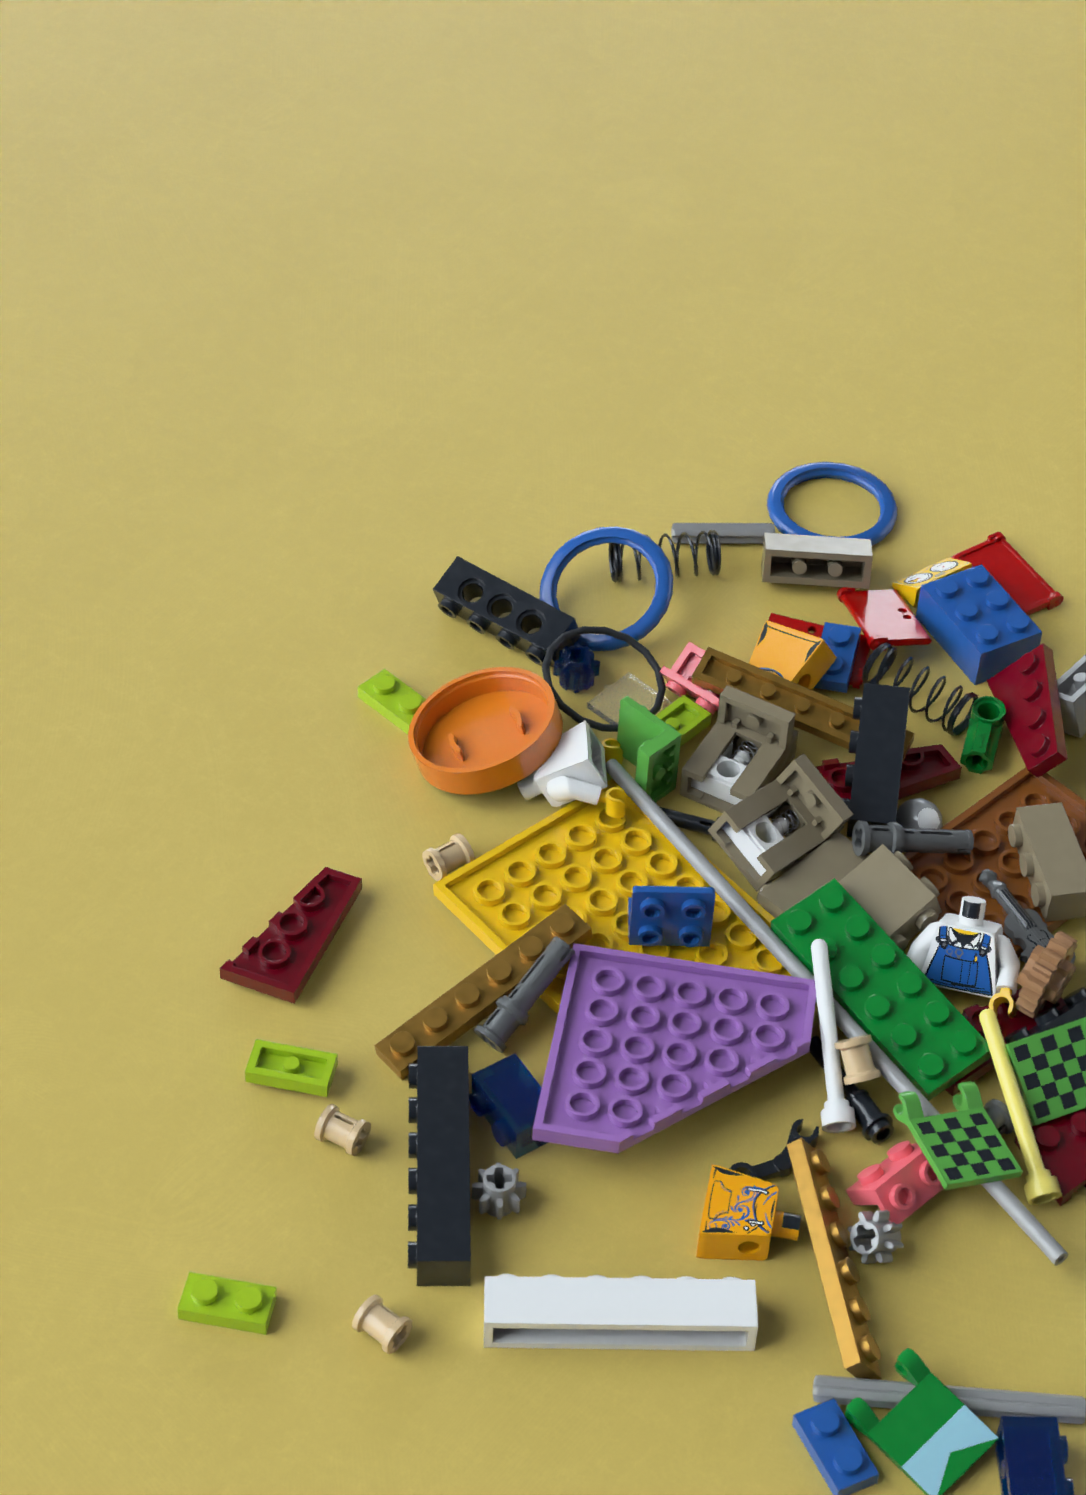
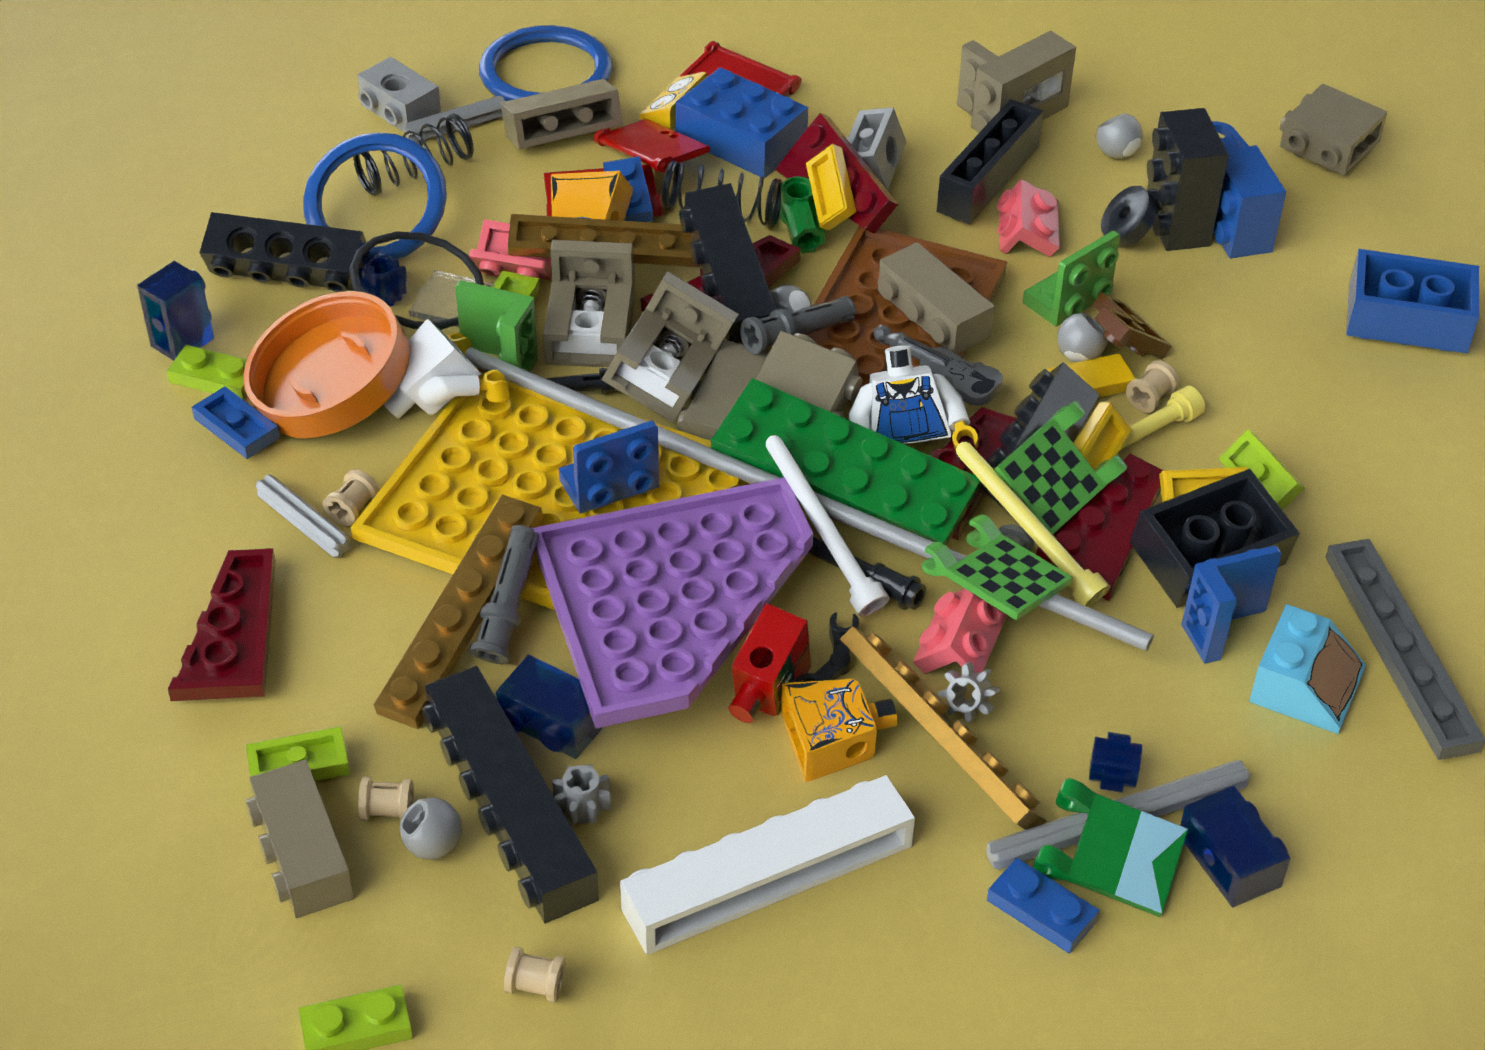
camera: 25 degrees left, 0 degrees up
tan bush [834,1034,881,1085] -> none
medium nougat gear [1015,931,1078,1018] -> none
none -> clear blue brick [137,260,214,361]
none -> blue plate [192,386,280,459]
none -> dark tan brick [245,759,354,918]
none -> axle [255,475,351,558]
none -> light grey brick [358,57,441,132]
none -> light grey piece [400,797,462,860]
none -> red torso [728,603,811,723]
none -> yellow tile [806,144,856,231]
none -> clear blue gear [1089,732,1142,793]

